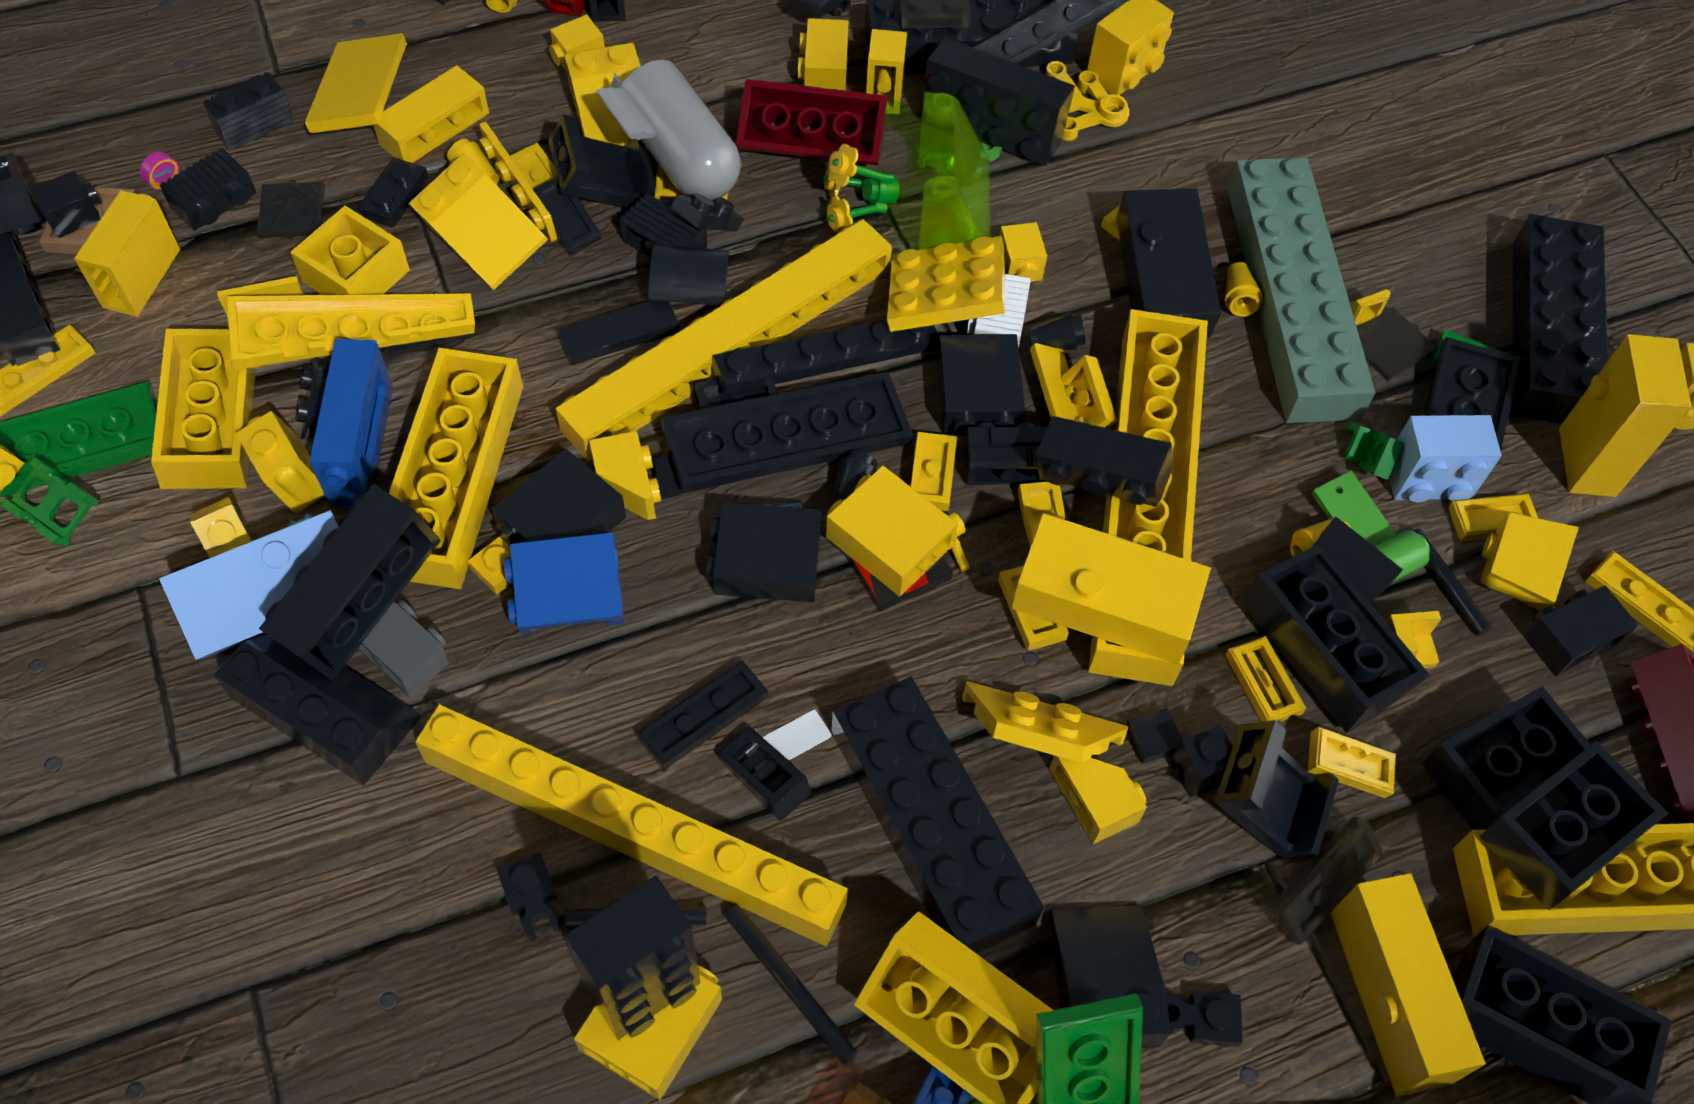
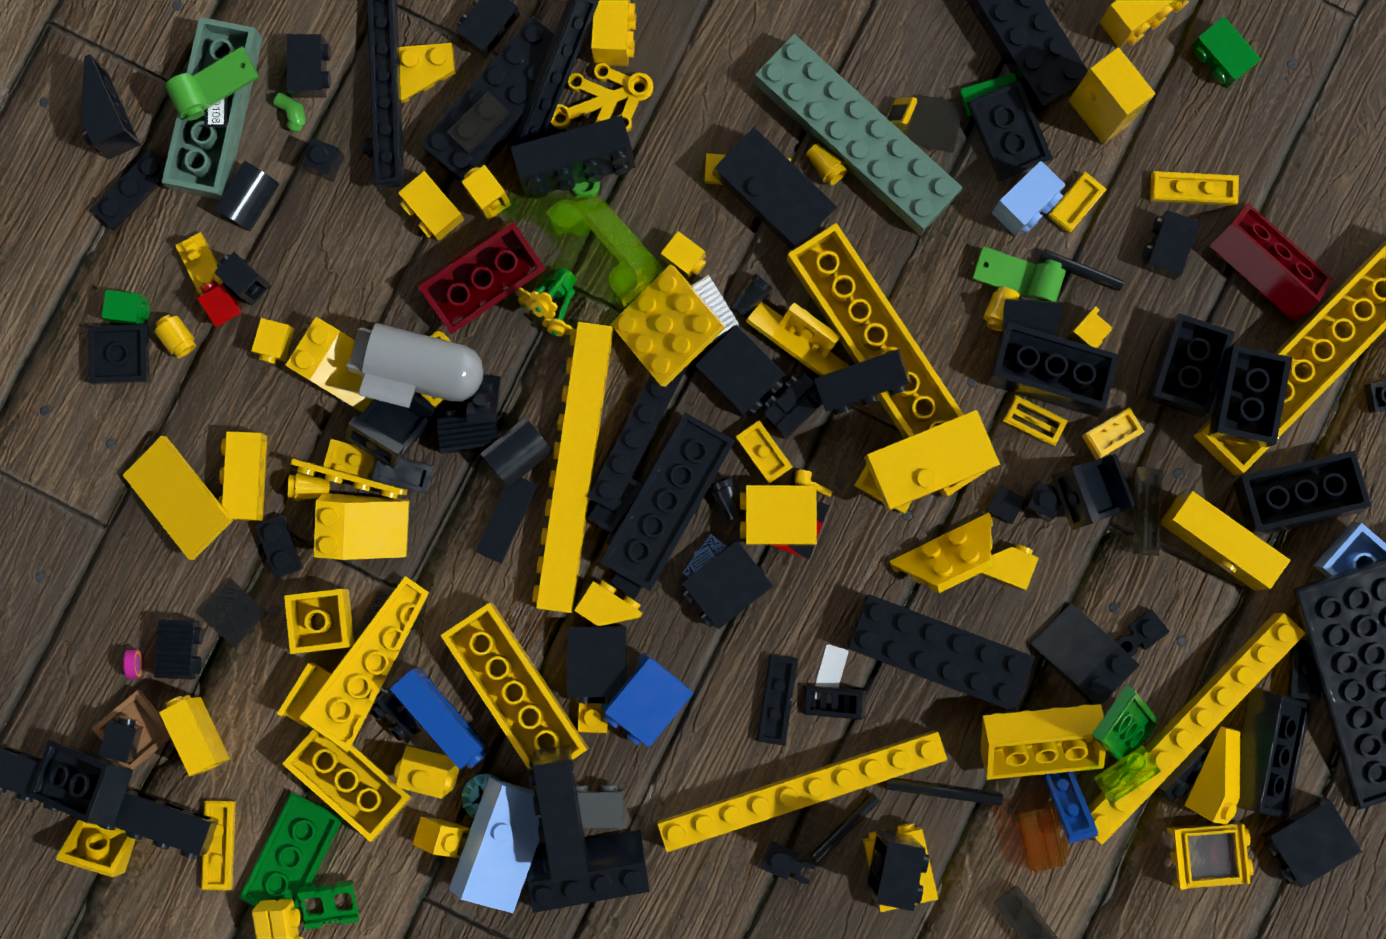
camera: 35 degrees left, 25 degrees up
black brick [203,72,295,151] -> none
yellow slope [1017,482,1066,548] -> none
green slope [1345,421,1404,480] -> none
yellow torso [1480,512,1579,611] -> none

